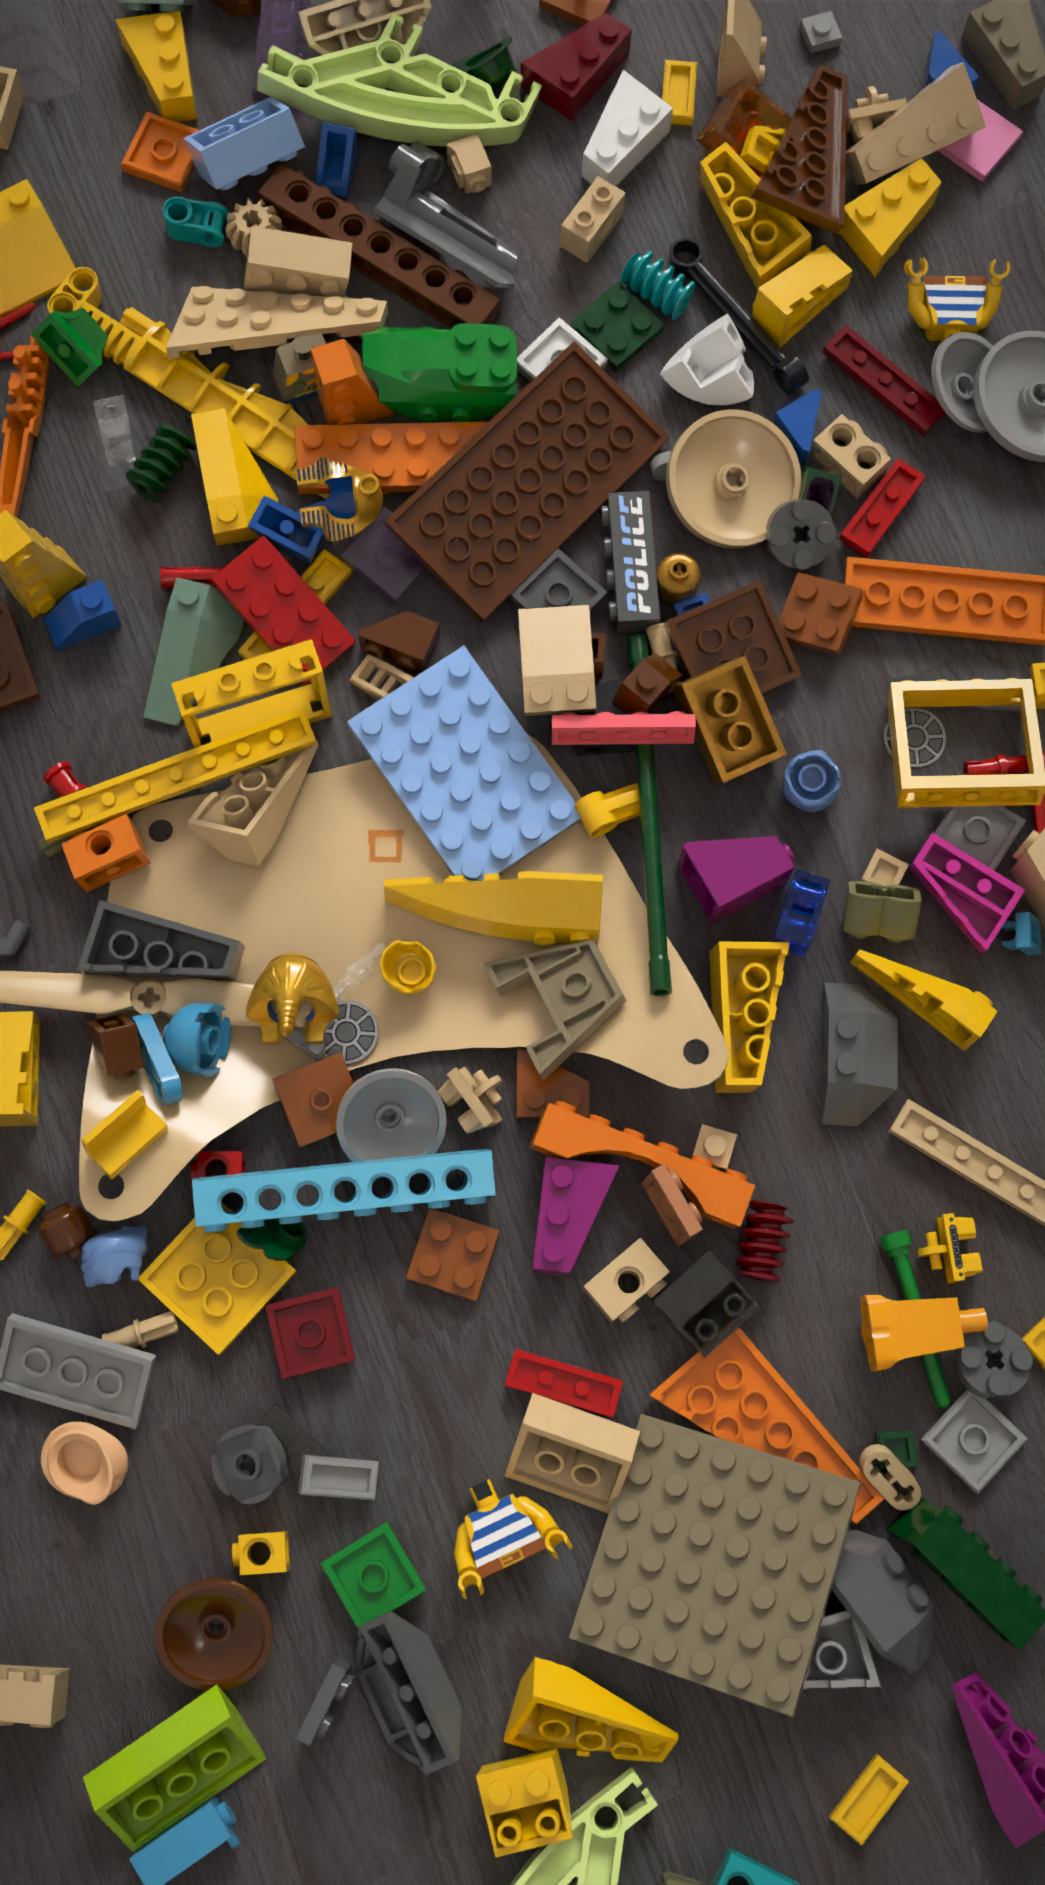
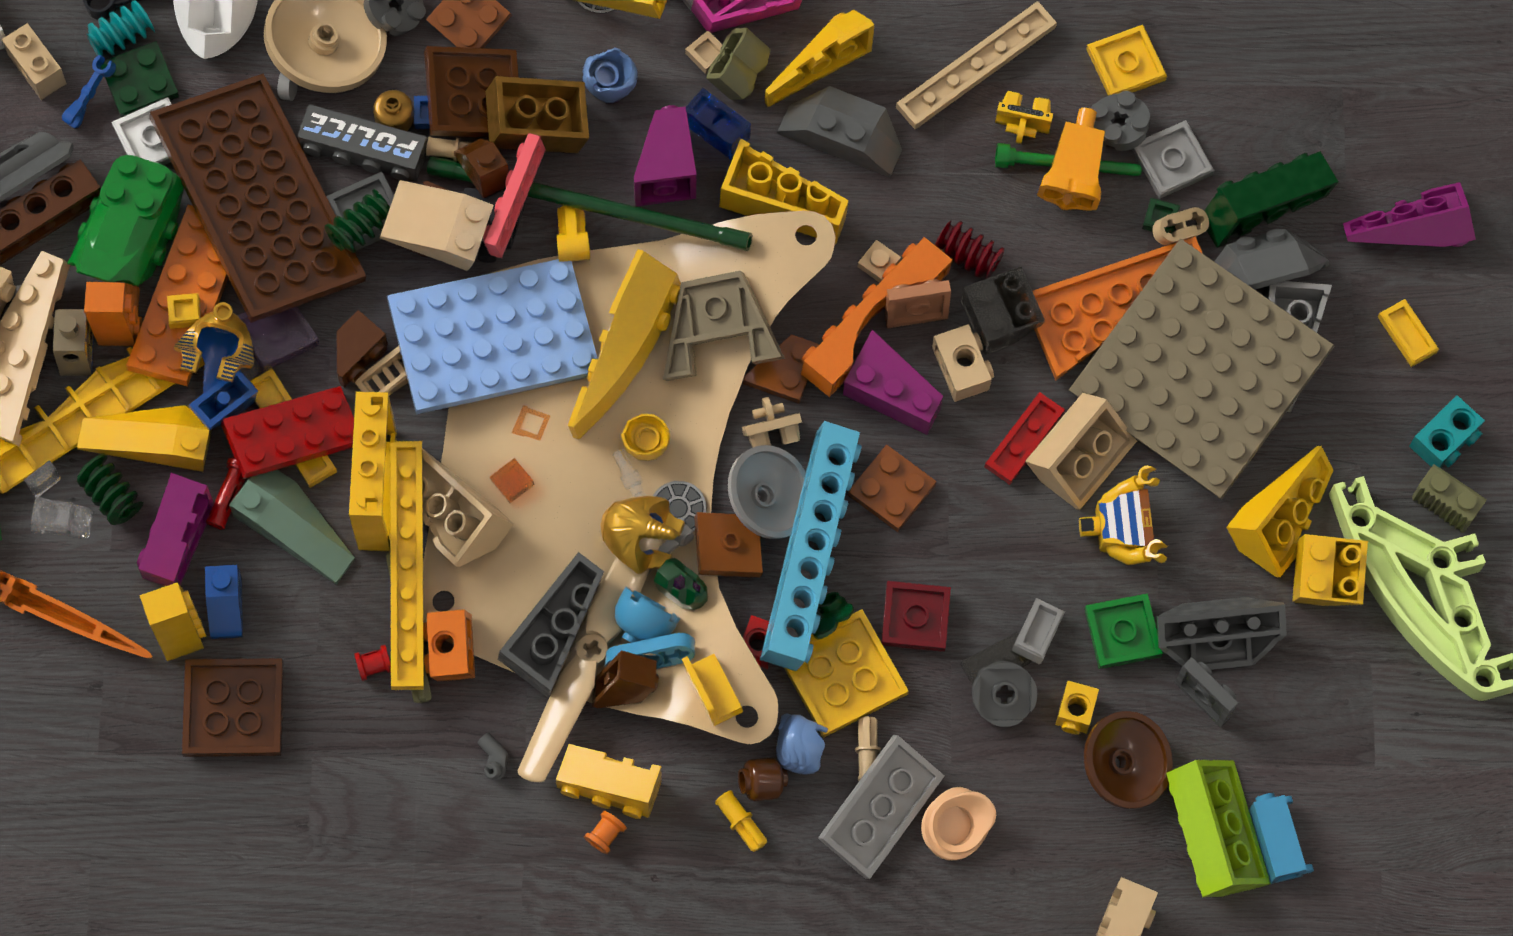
camera: 70 degrees left, 5 degrees down
none -> clear tile [24,460,61,497]
none -> blue piece [62,55,116,128]
none -> magenta wedge [137,473,214,586]
none -> yellow tile [167,293,201,329]
none -> dark green piece [324,189,390,253]
none -> clear orange tile [489,458,535,503]
none -> dark green rock [653,558,708,610]

